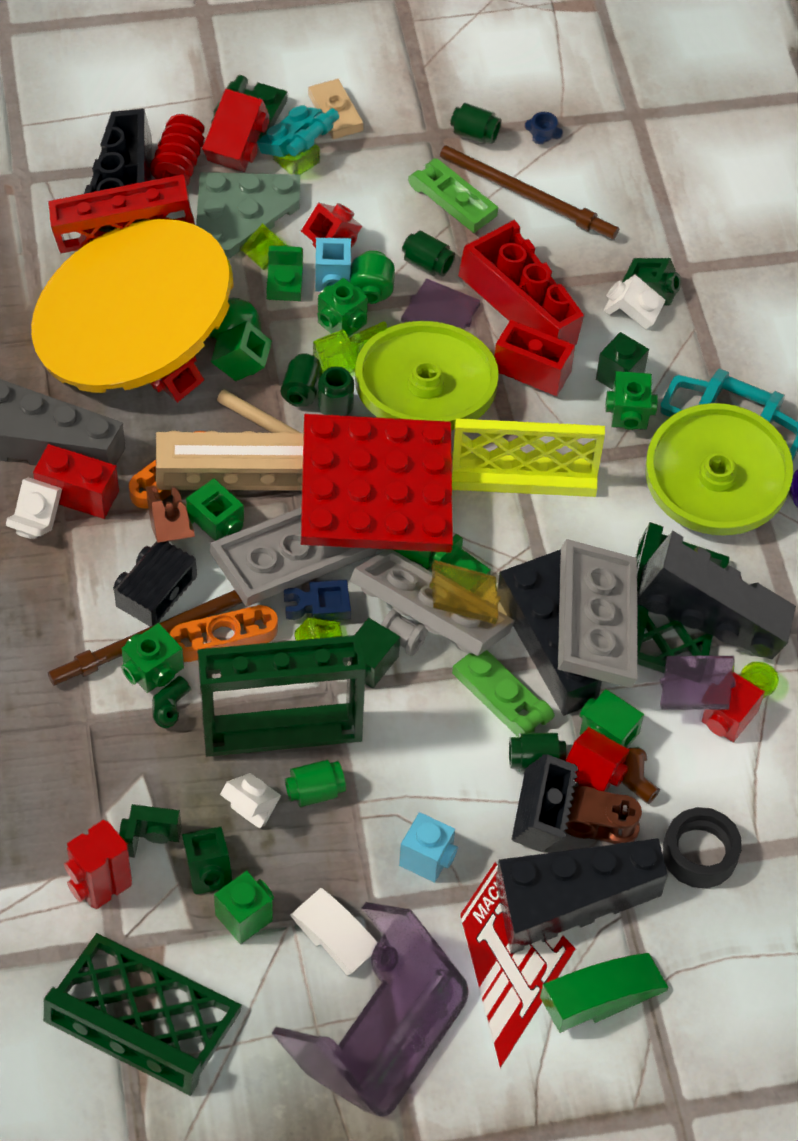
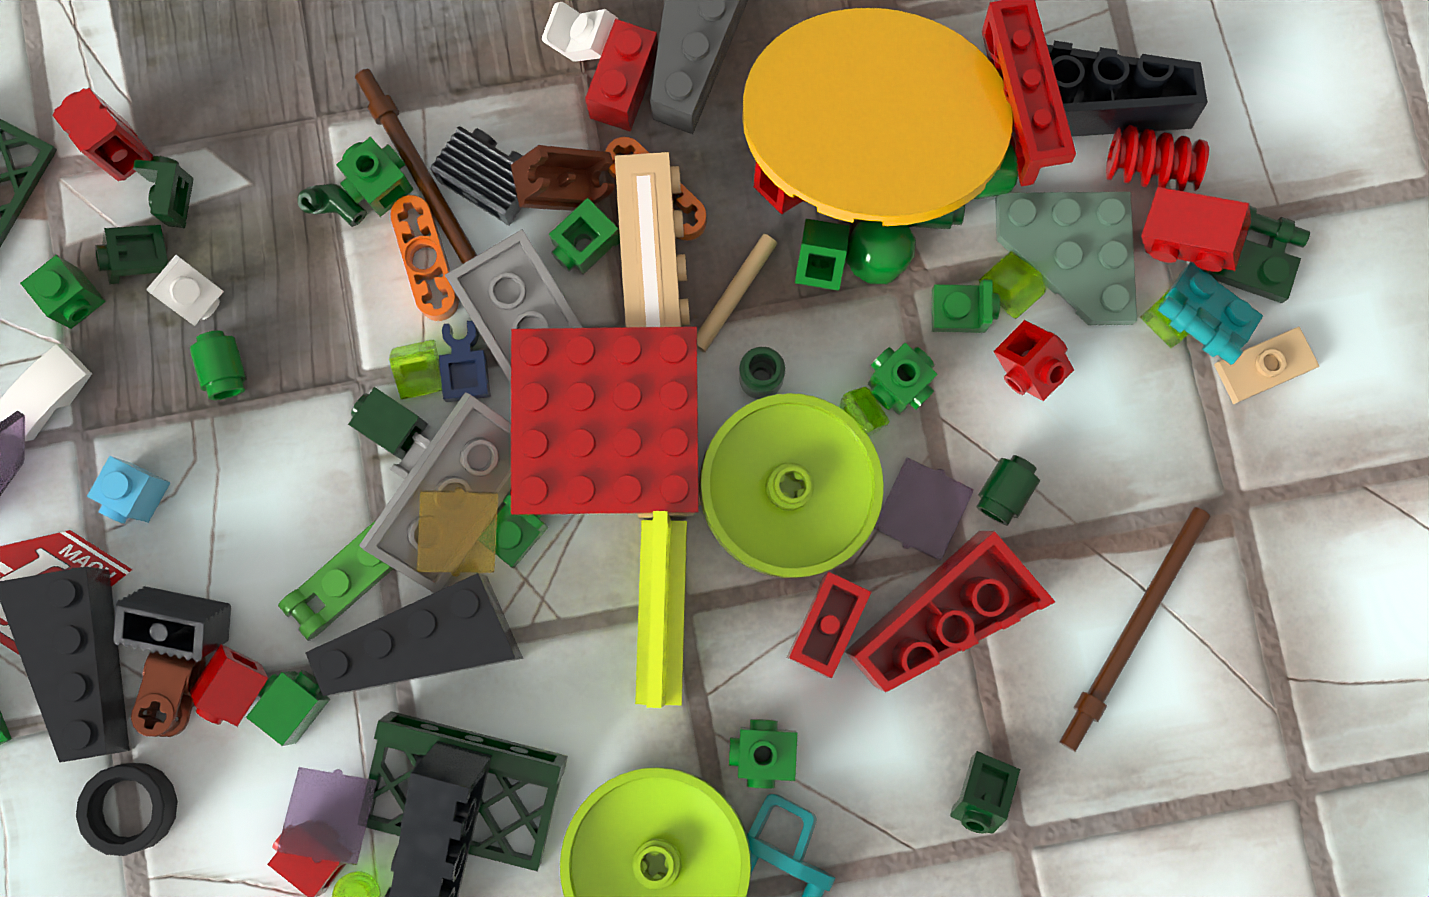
camera: 95 degrees right, 25 degrees up
dark green window [197,634,366,757] -> none
dark green brick [280,353,323,407] -> none
clear neon green slope [313,330,357,373] -> none
medium azure brick [315,238,351,292] -> none
green head [349,251,395,304] -> none
bright green plate [408,158,498,233] -> none
dark green brick [450,103,502,144] -> none
dark green brick [509,733,566,773] -> none
dark blue plate [525,112,563,144] -> none
light grey plate [558,539,637,688] -> none
dark green brick [595,332,649,390] -> none
white bracket [604,275,665,330] -> none
reddish brown arm [621,747,660,804] -> none

